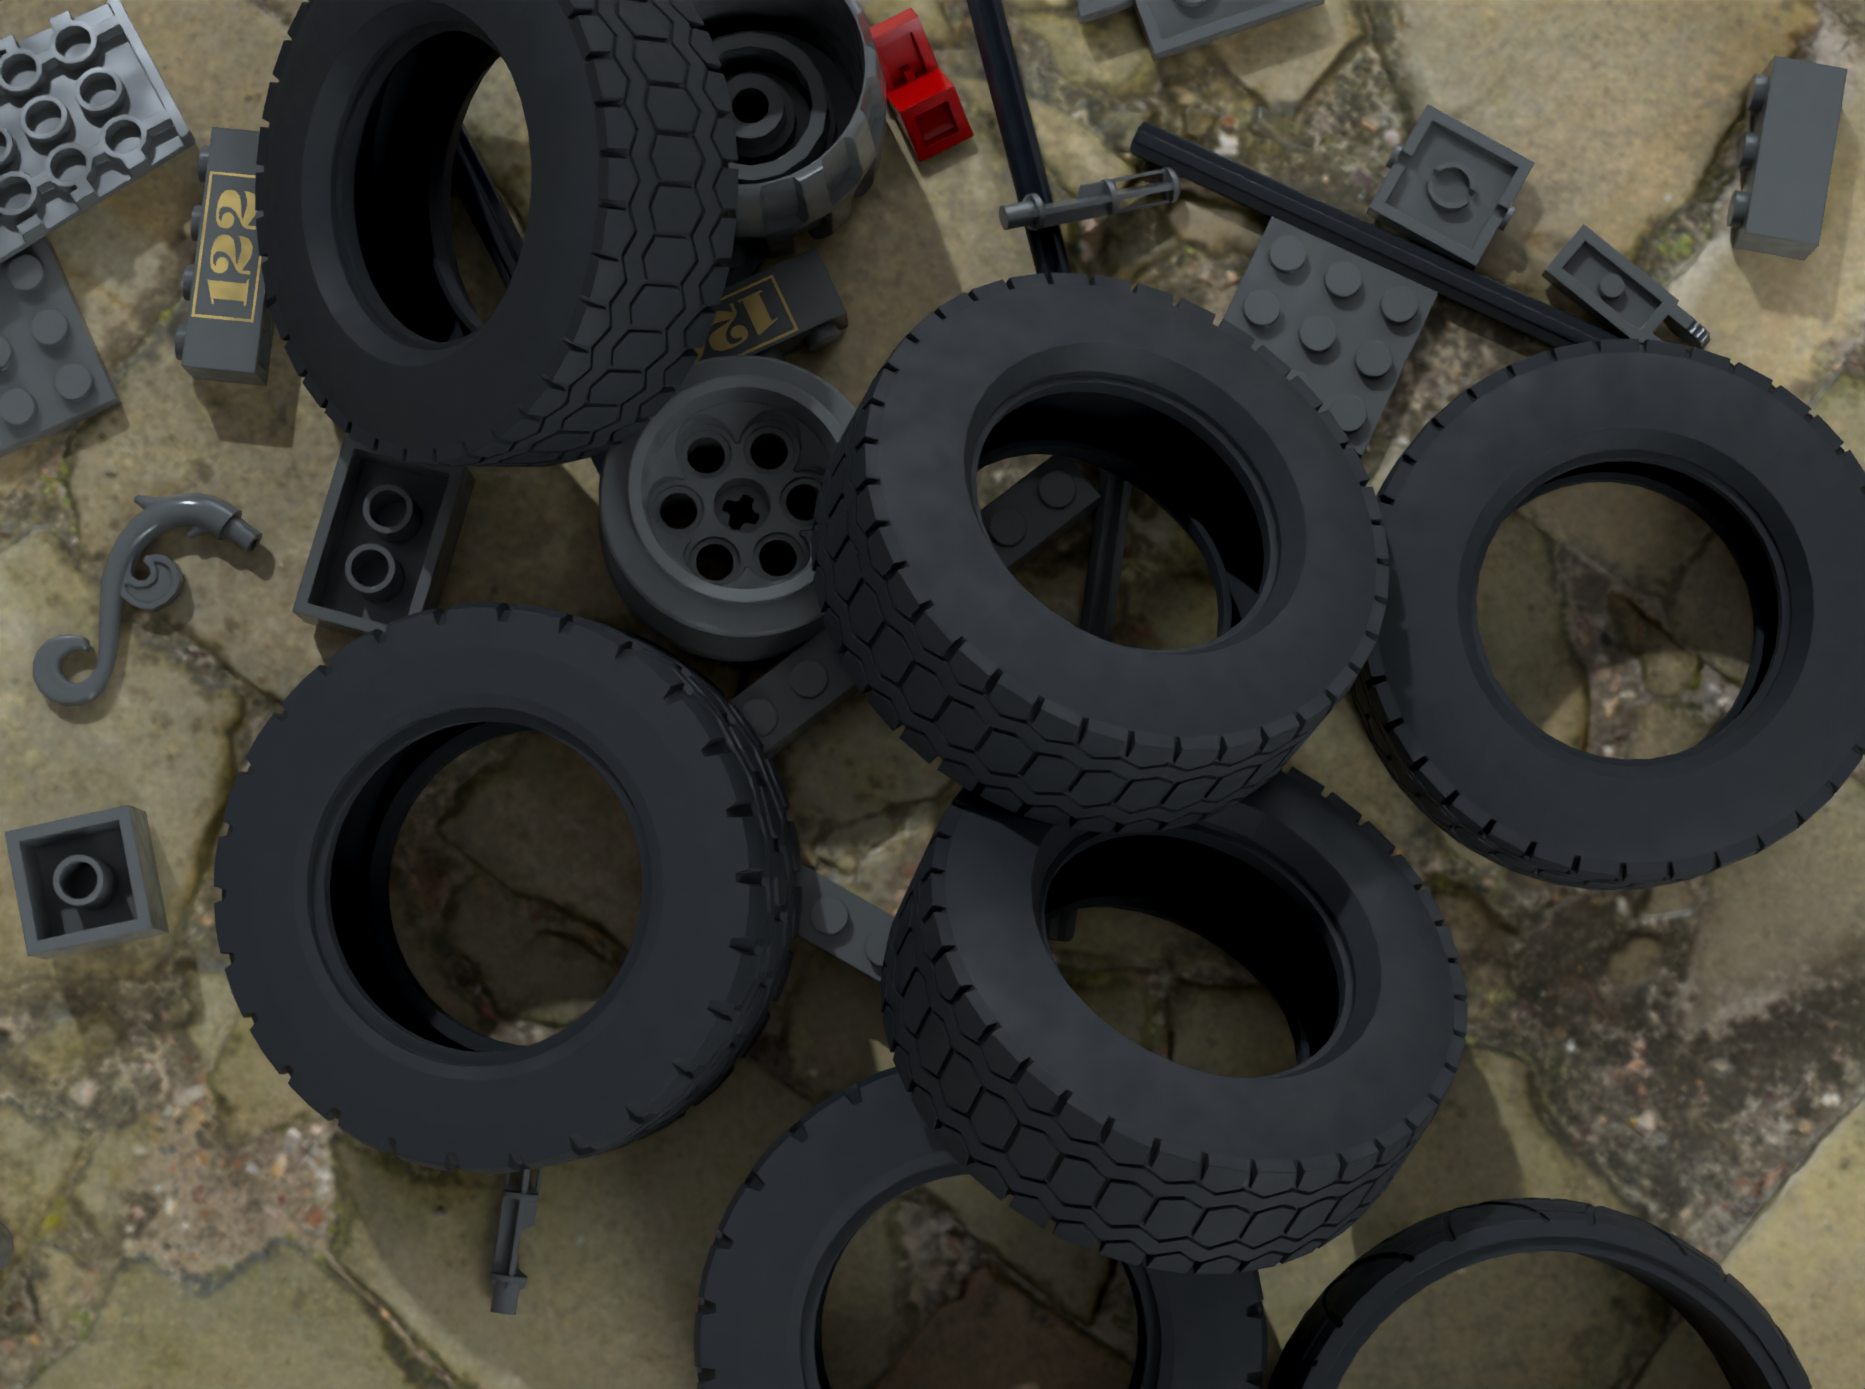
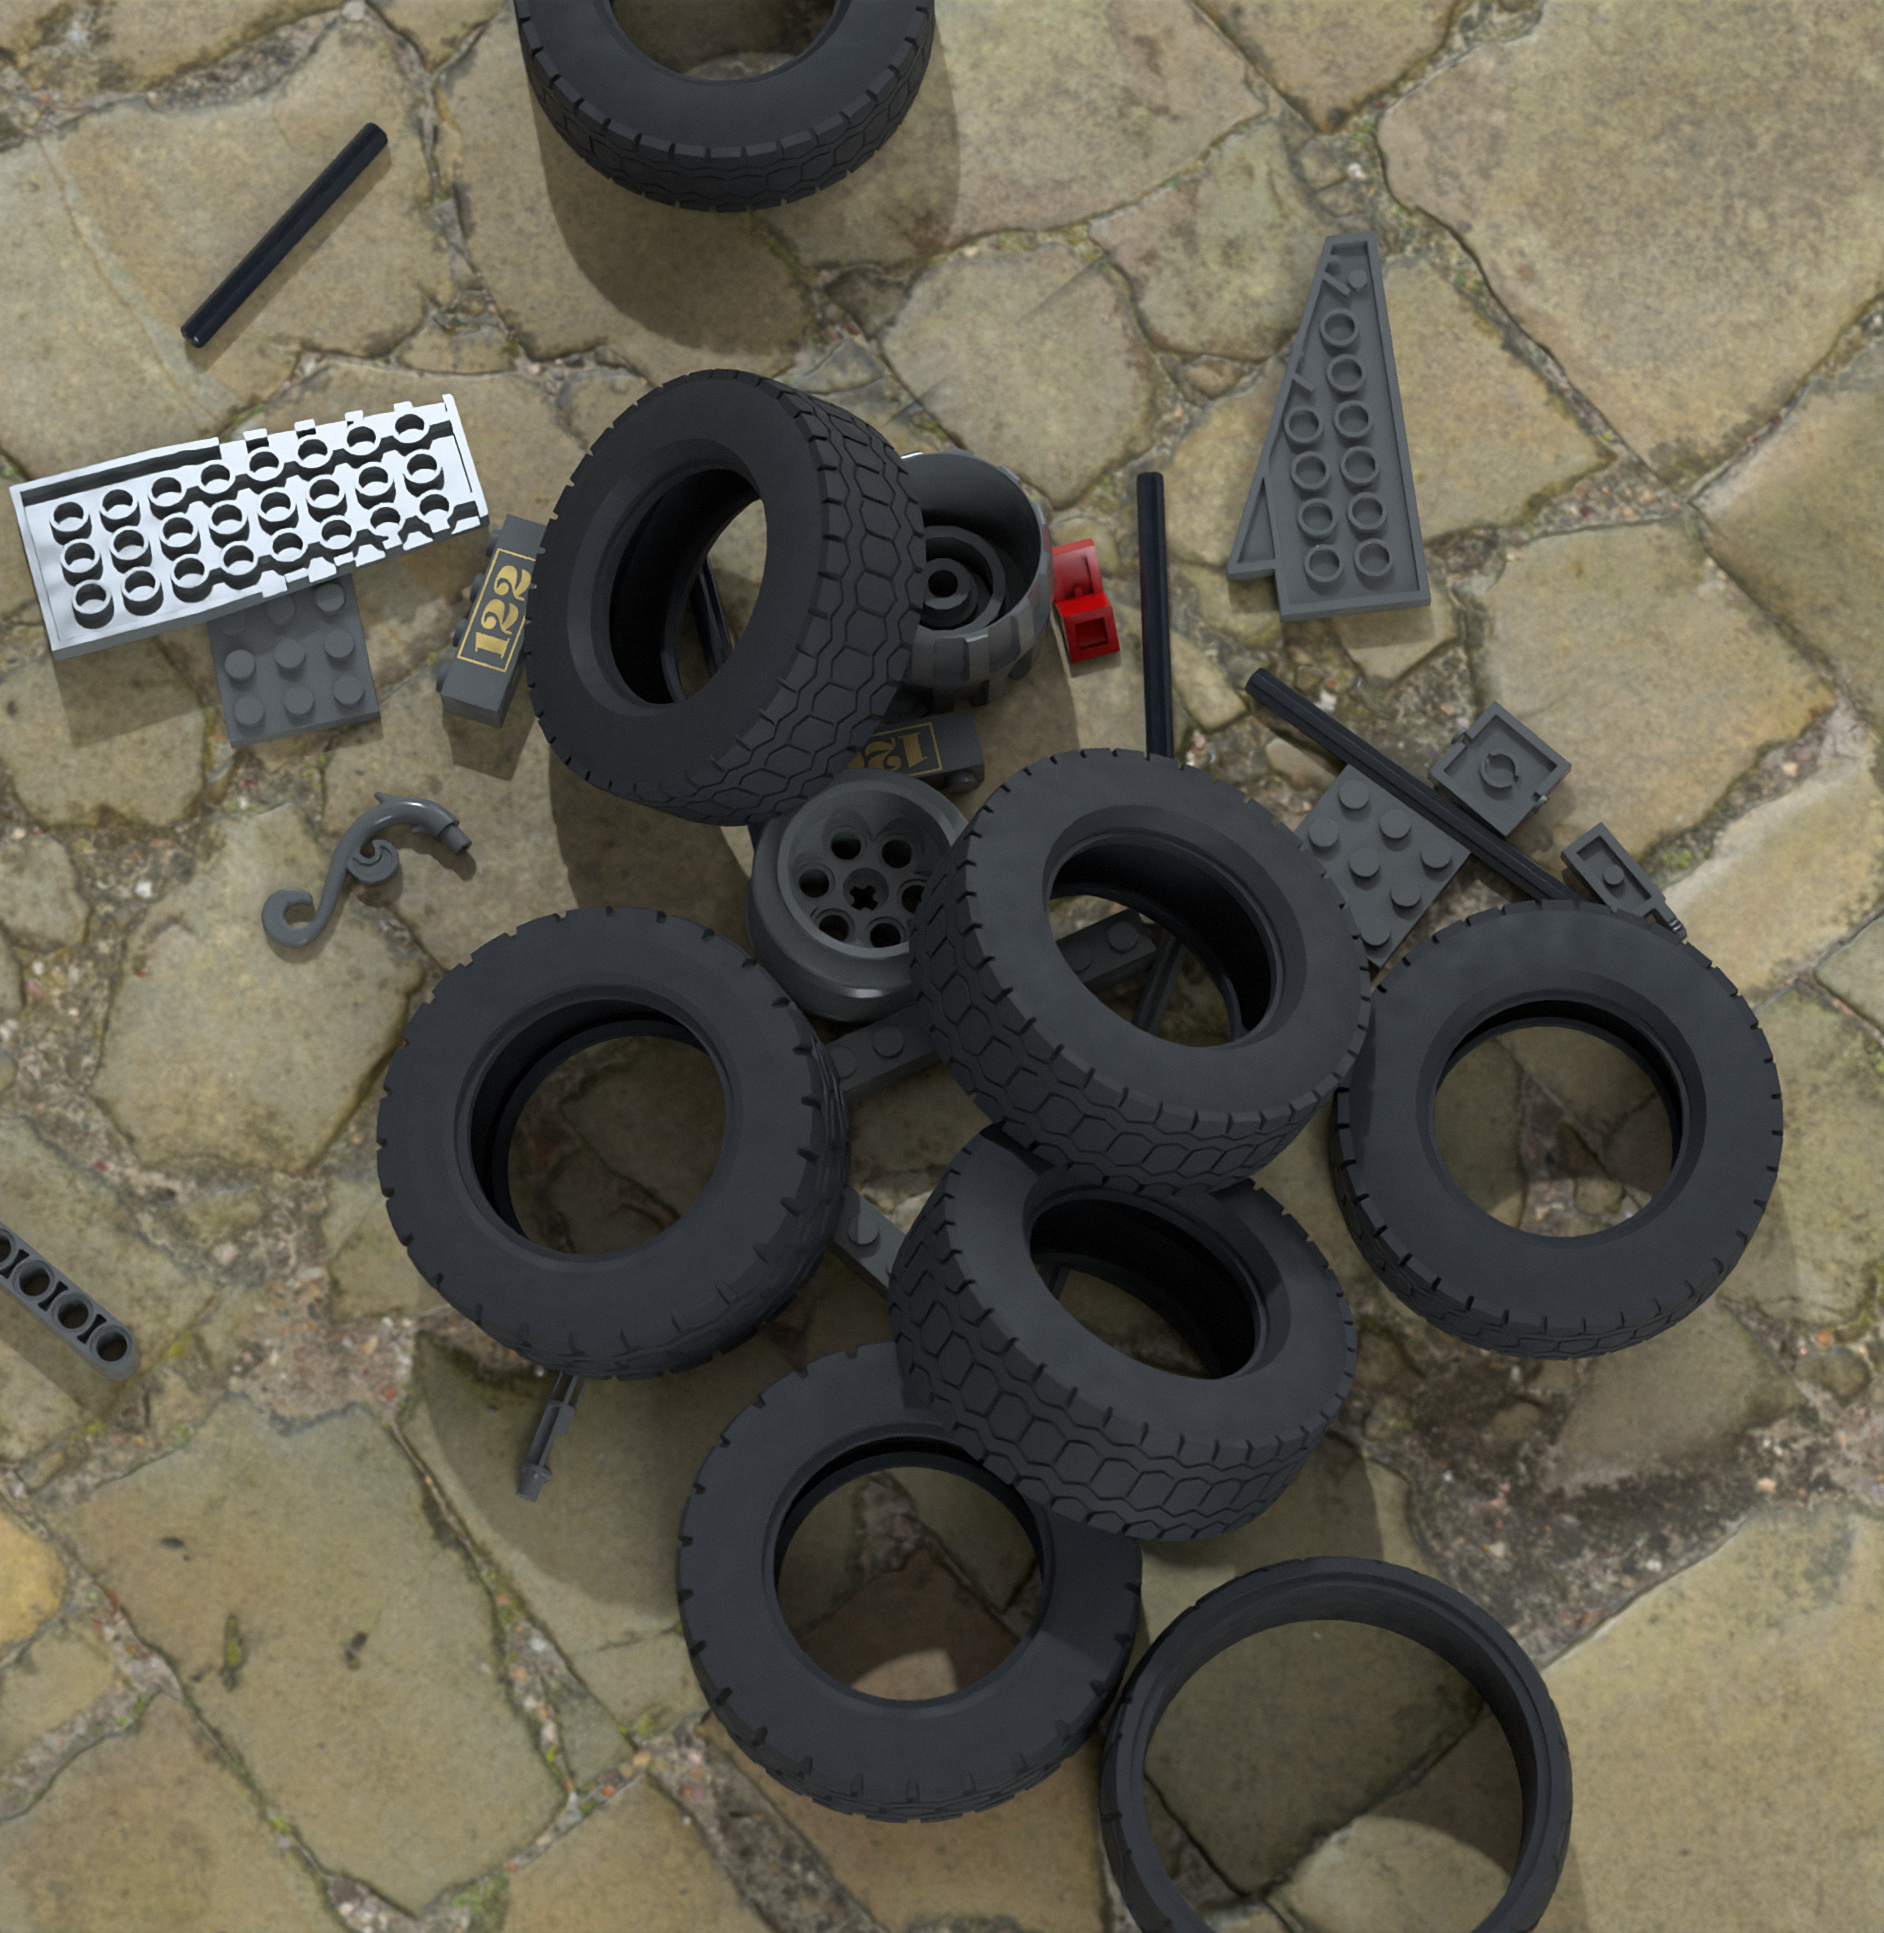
camera: 10 degrees right, 10 degrees down
dark grey brick [5,805,169,960] -> none
dark grey brick [292,433,476,637] -> none
dark grey piece [999,167,1180,231] -> none
dark grey brick [1727,56,1848,261] -> none

